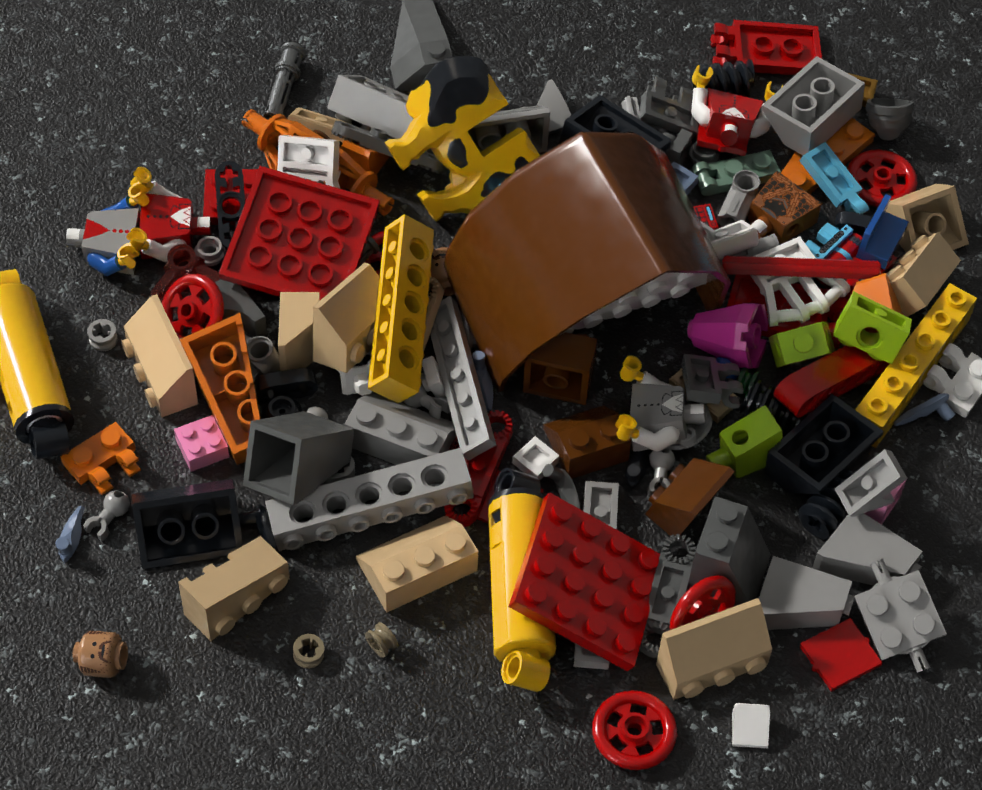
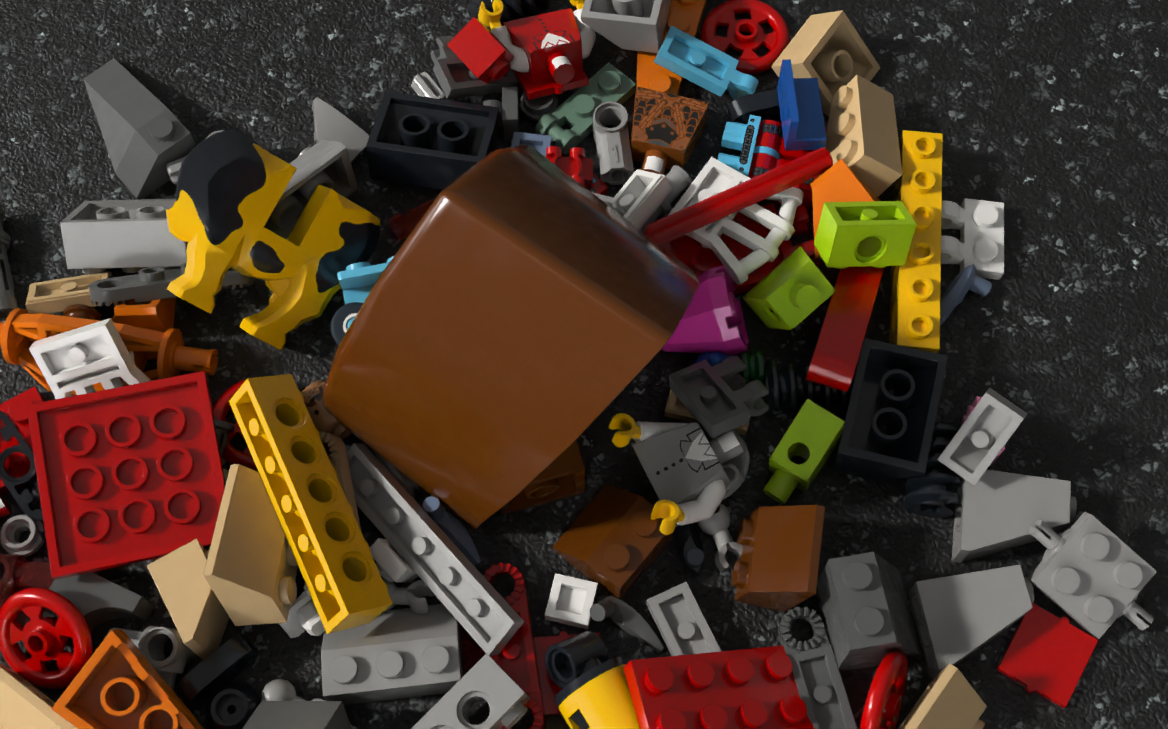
camera: 25 degrees left, 10 degrees up
none -> red brick [447,17,514,84]
none -> red piece [545,146,593,187]

